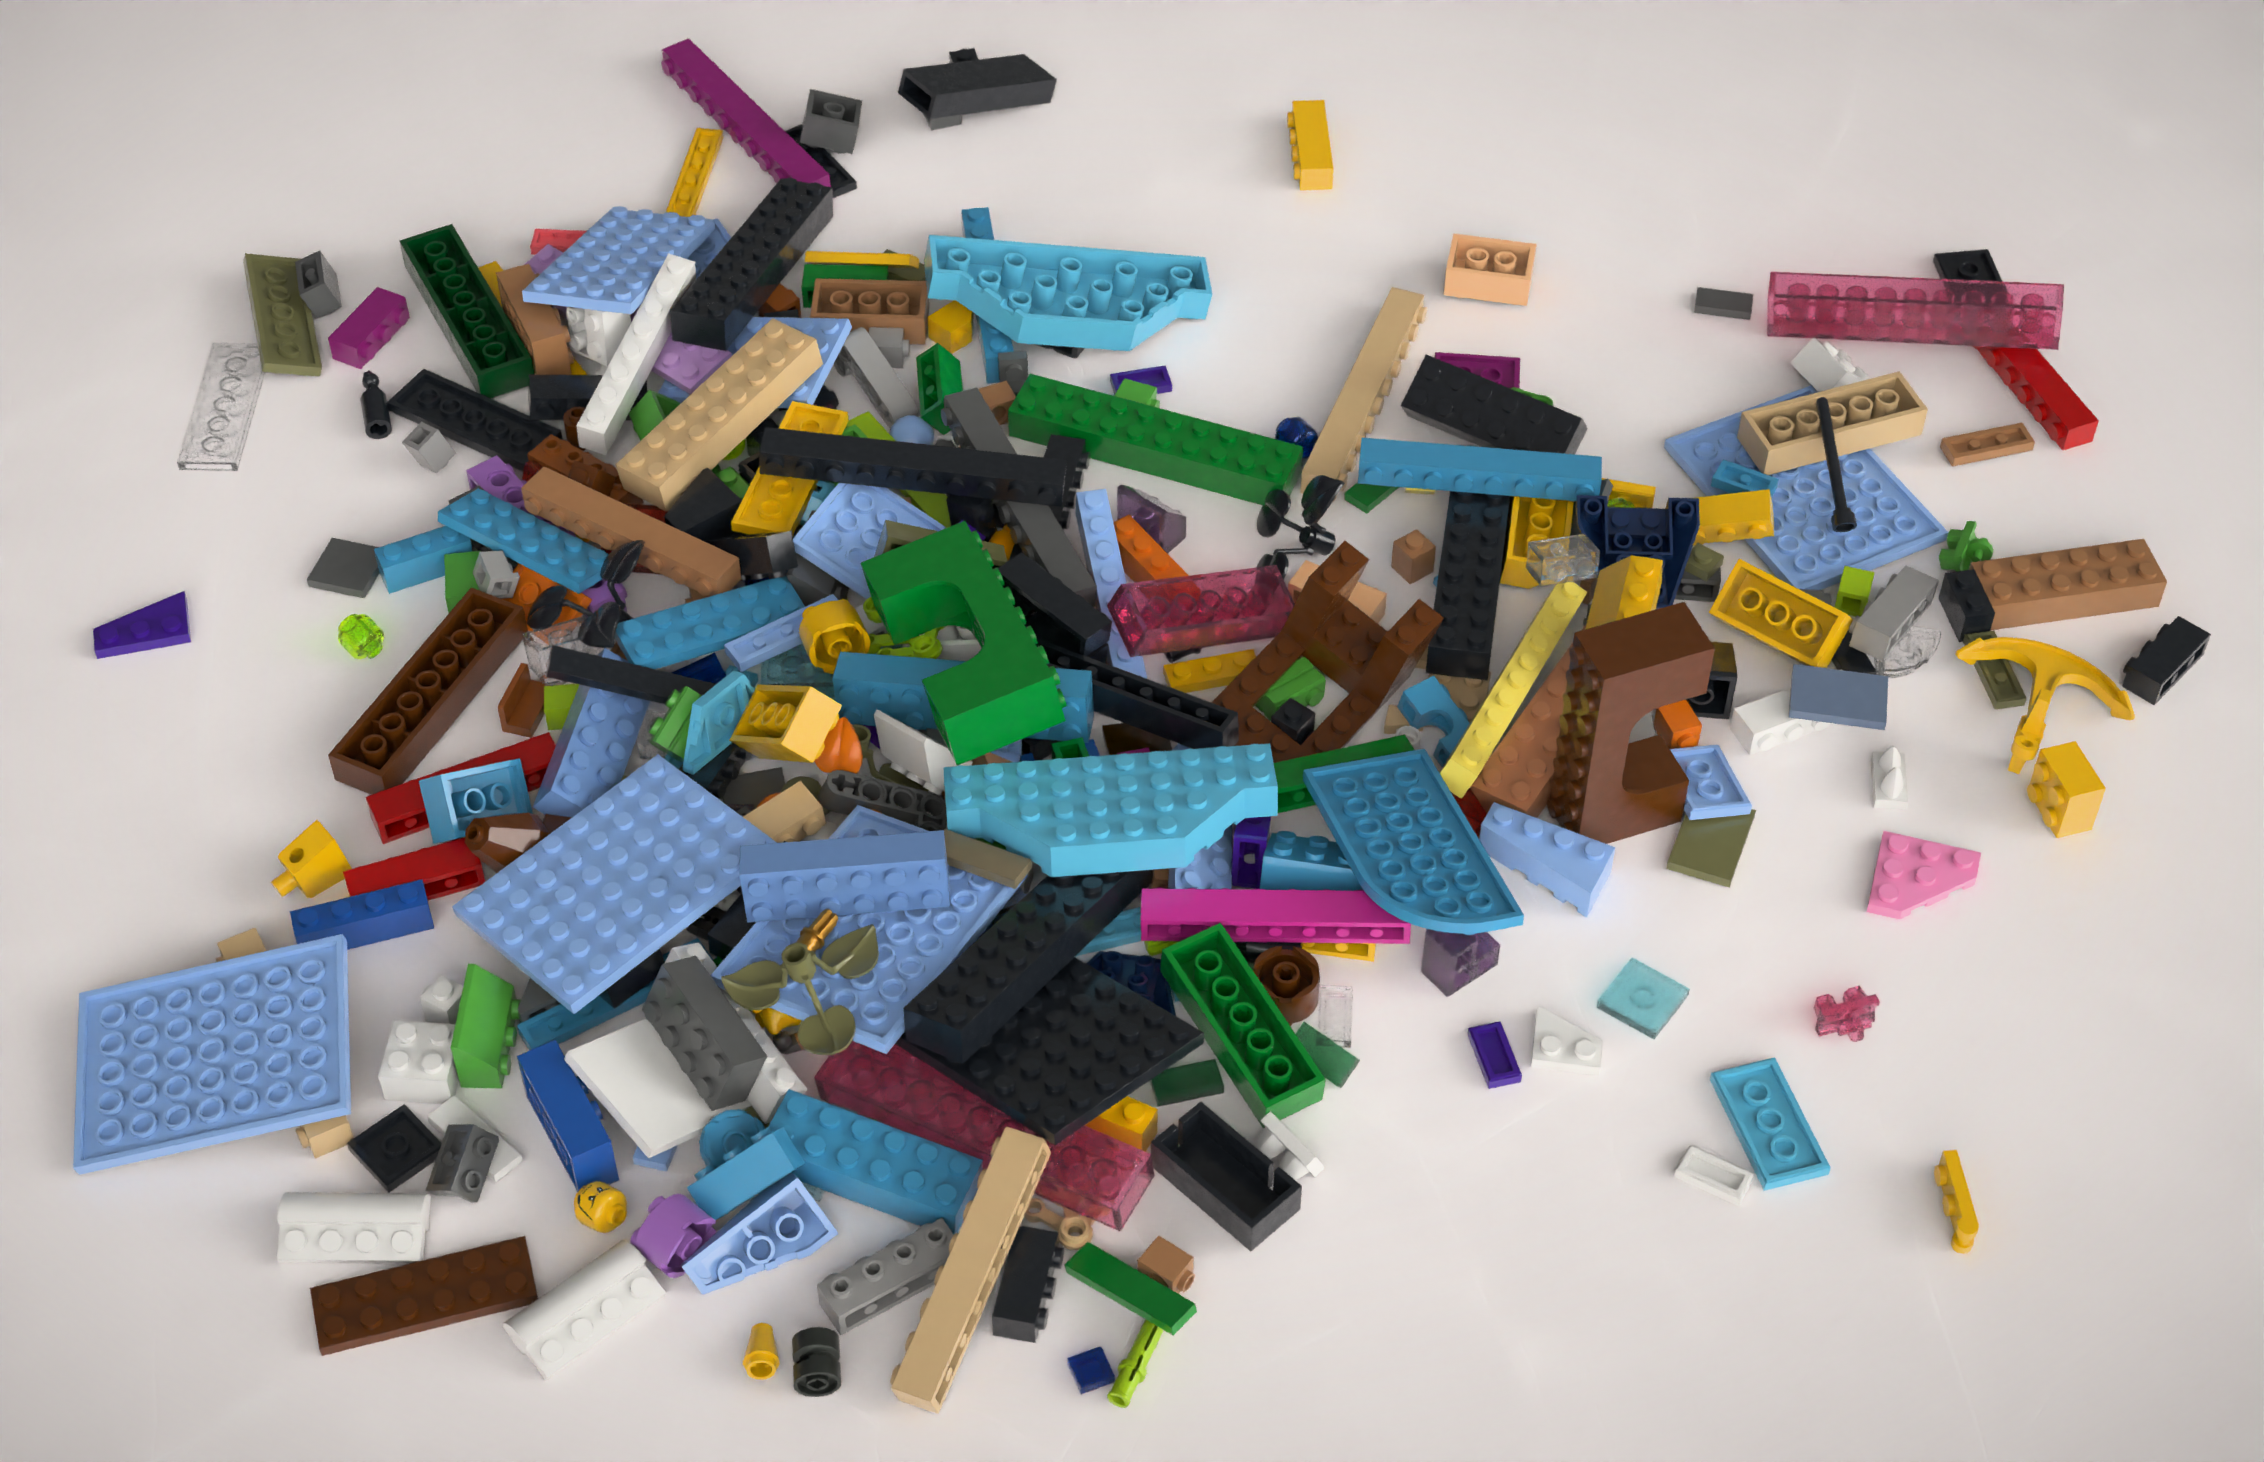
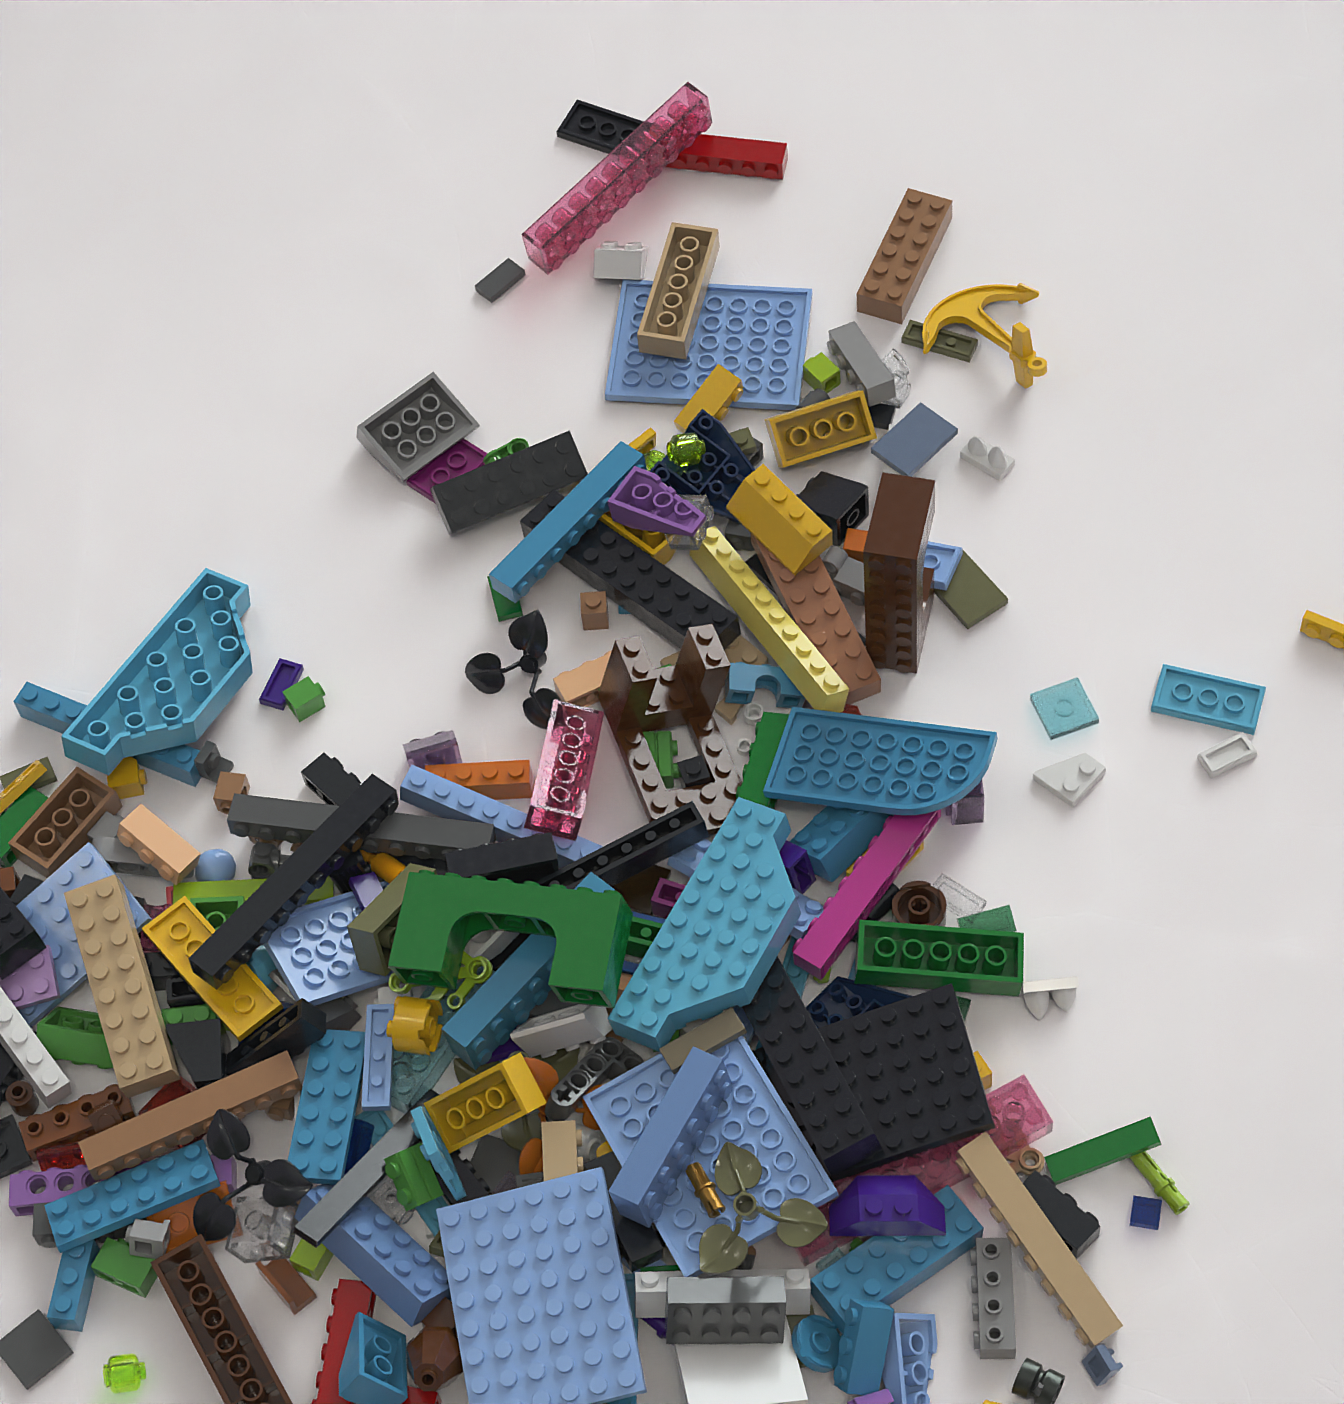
camera: 50 degrees left, 10 degrees up
green brick [916,343,963,435] -> none
green brick [1008,373,1303,505] -> none
medium nougat brick [1137,1235,1195,1294] -> none
black piece [1151,1101,1302,1252] -> none
yellow plate [1163,649,1256,693] -> none
clear blue head [1275,417,1318,459] -> none
yellow brick [1287,100,1334,190] -> none
tan brick [1301,287,1427,502] -> none
light nougat brick [1444,233,1536,306] -> none
dark purple tile [1467,1021,1522,1089] -> none
light blue wedge [1479,802,1615,918] -> none
dark azure plate [1711,459,1779,497] -> none
clear pink hips [1814,986,1880,1042] -> none
black piece [1816,397,1857,532] -> none
bright pink plate [1867,831,1981,919] -> none
black brick [1938,569,1995,642] -> none
bright green hips [1939,521,1994,572] -> none
medium nougat plate [1940,422,2035,467] -> none
yellow brick [2027,741,2106,838] -> none
black brick [2122,616,2211,705] -> none
none -> light nougat brick [117,804,201,885]
none -> light grey slope [356,371,480,482]
none -> medium lavender wedge [607,466,706,537]
none -> clear neon green head [667,432,705,467]
none -> dark purple wedge [829,1175,946,1236]
none -> sand blue tile [1081,1344,1123,1386]

